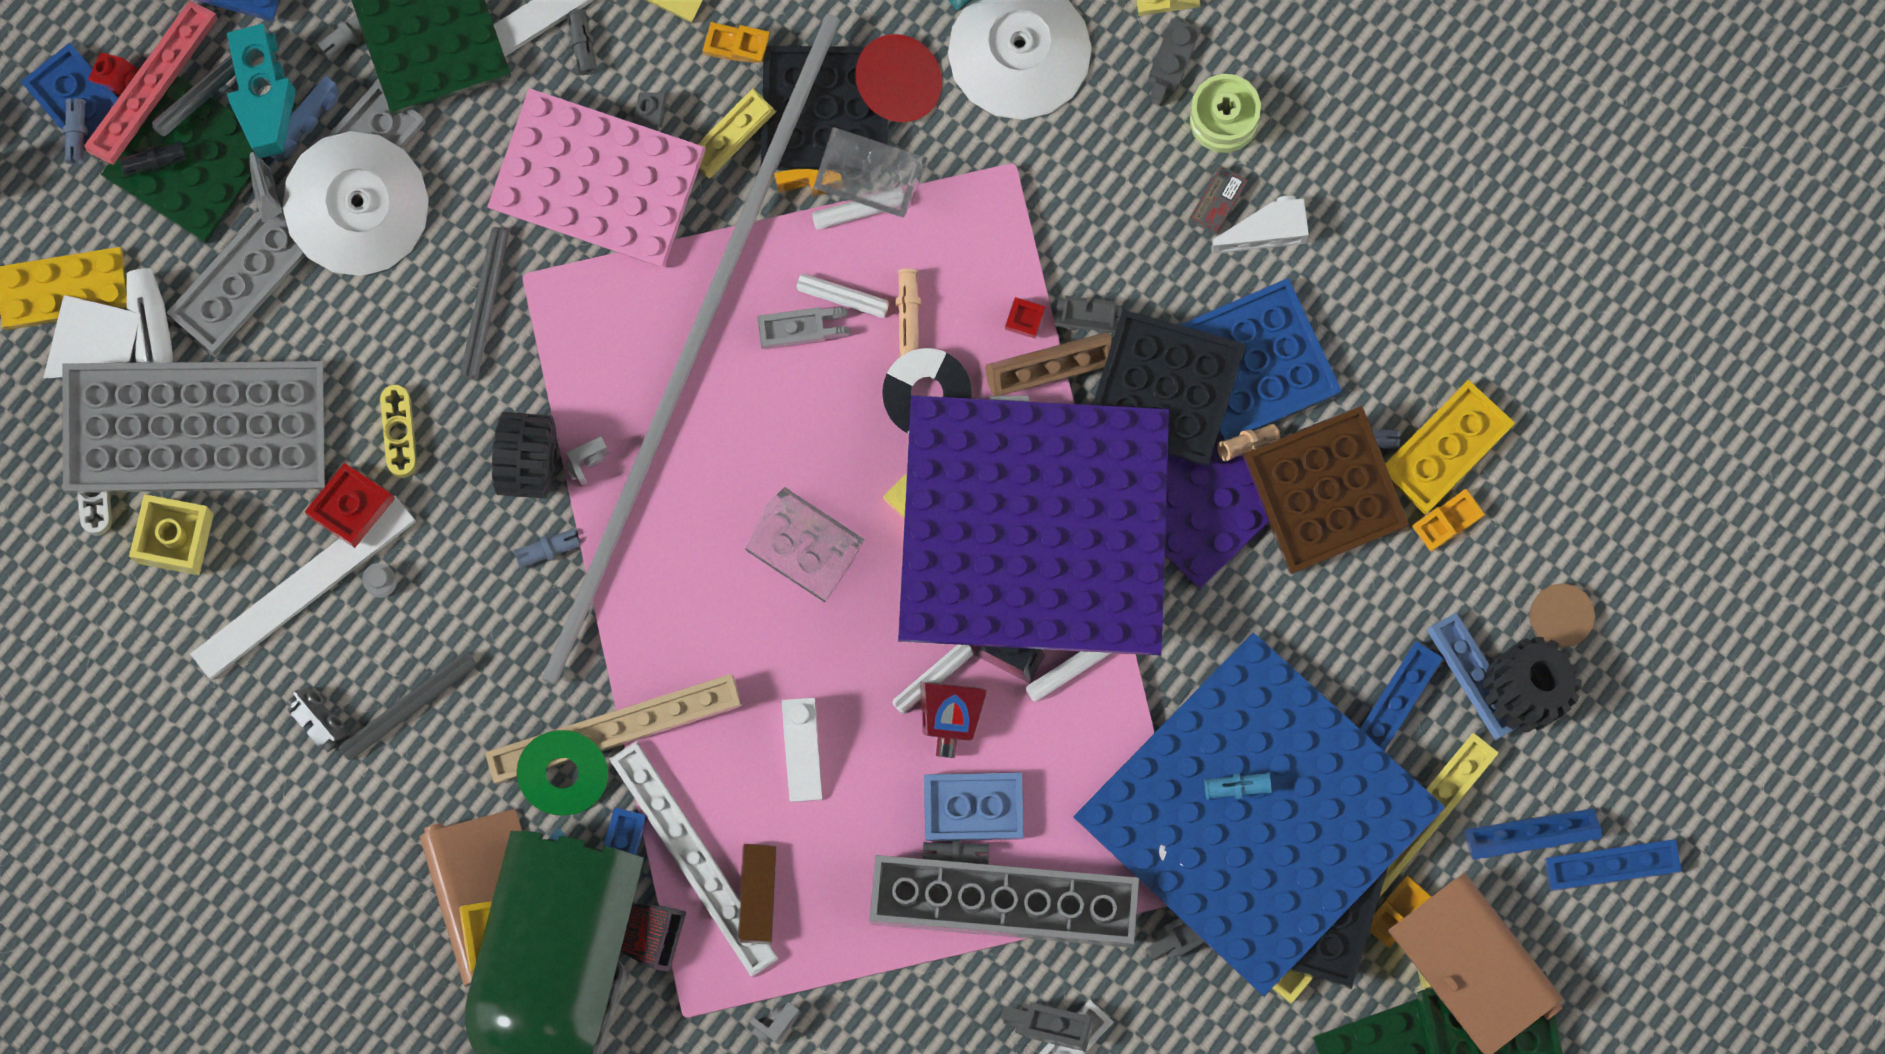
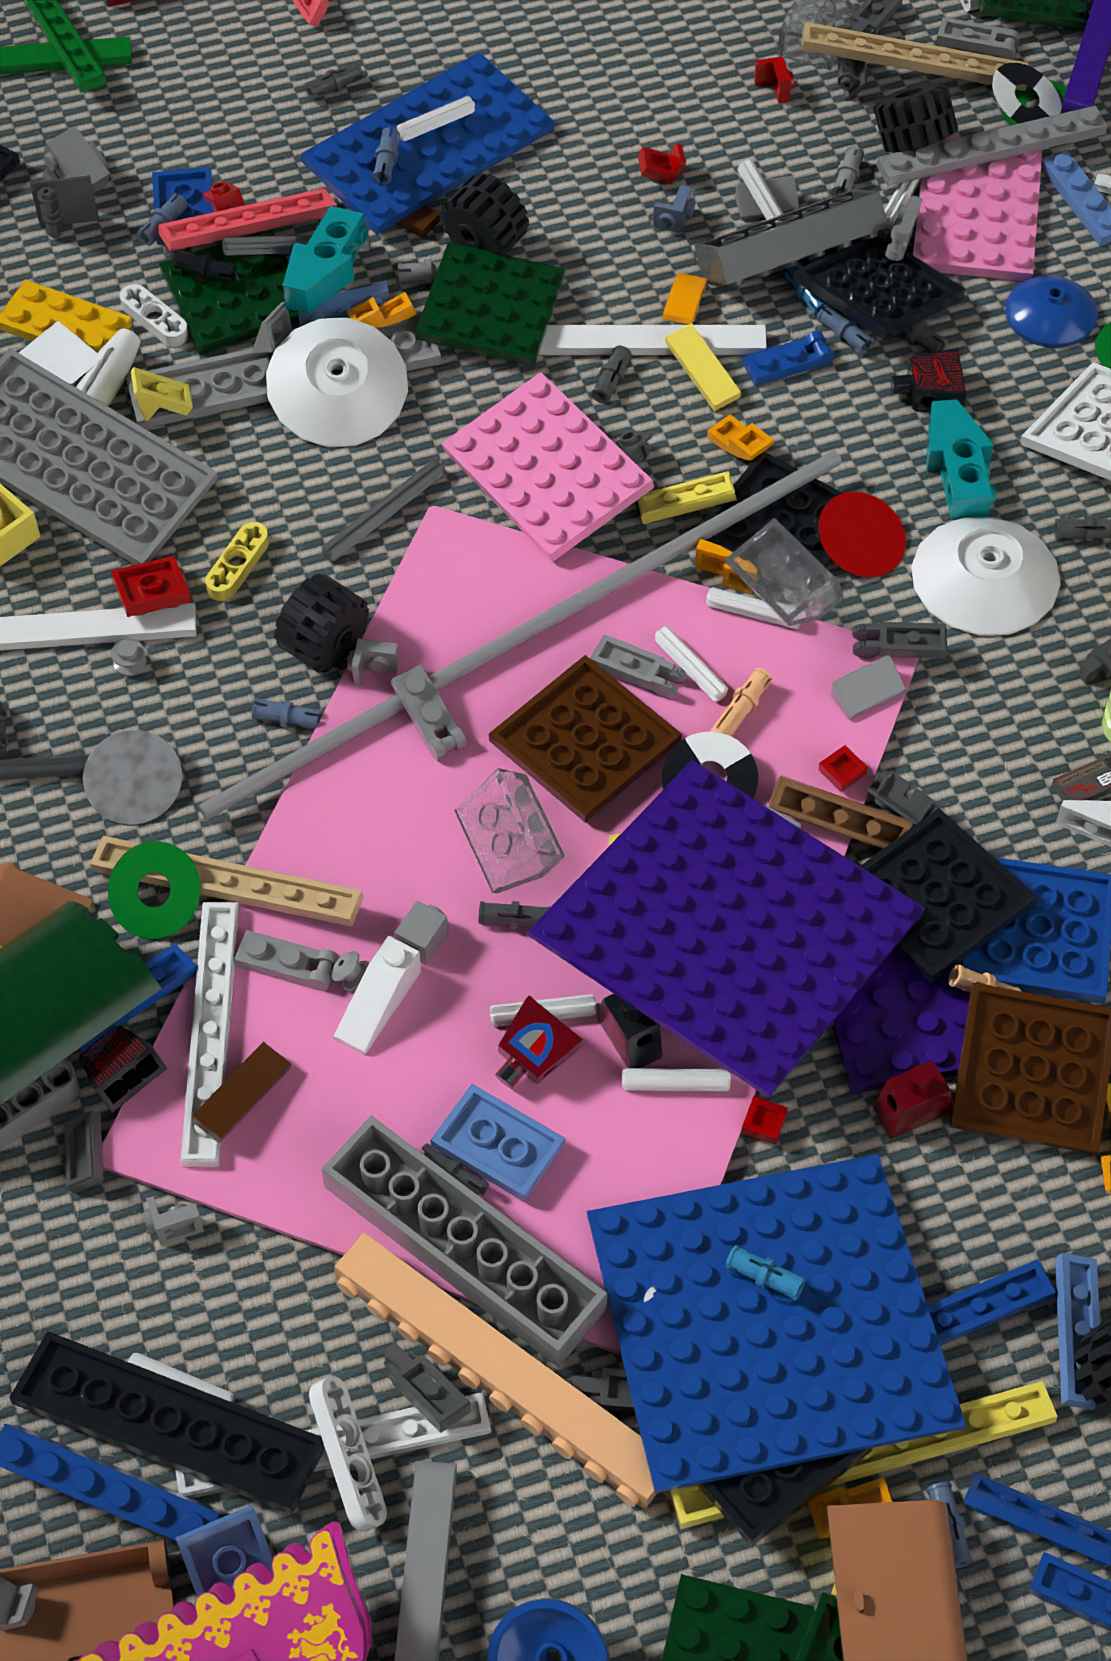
camera: 30 degrees right, 20 degrees down
none -> dark grey tile [64,1110,103,1193]
none -> flat silver sticker [83,730,182,825]
none -> white beam [120,284,189,347]
none -> light yellow slope [131,367,193,421]
none -> light grey plate [234,930,340,991]
none -> light grey wheel [332,951,369,991]
none -> light nougat brick [334,1232,657,1510]
none -> light orange slope [346,292,417,328]
none -> light grey plate [391,665,467,760]
none -> light grey brick [394,901,449,966]
none -> dark grey pin [478,901,550,929]
none -> reddish brown plate [489,655,682,823]
none -> red plate [741,1096,788,1145]
none -> light grey slope [831,655,906,719]
none -> dark grey hinge [852,622,948,658]
none -> dark red torso [873,1061,952,1139]
none -> sand blue pin [926,1482,973,1568]

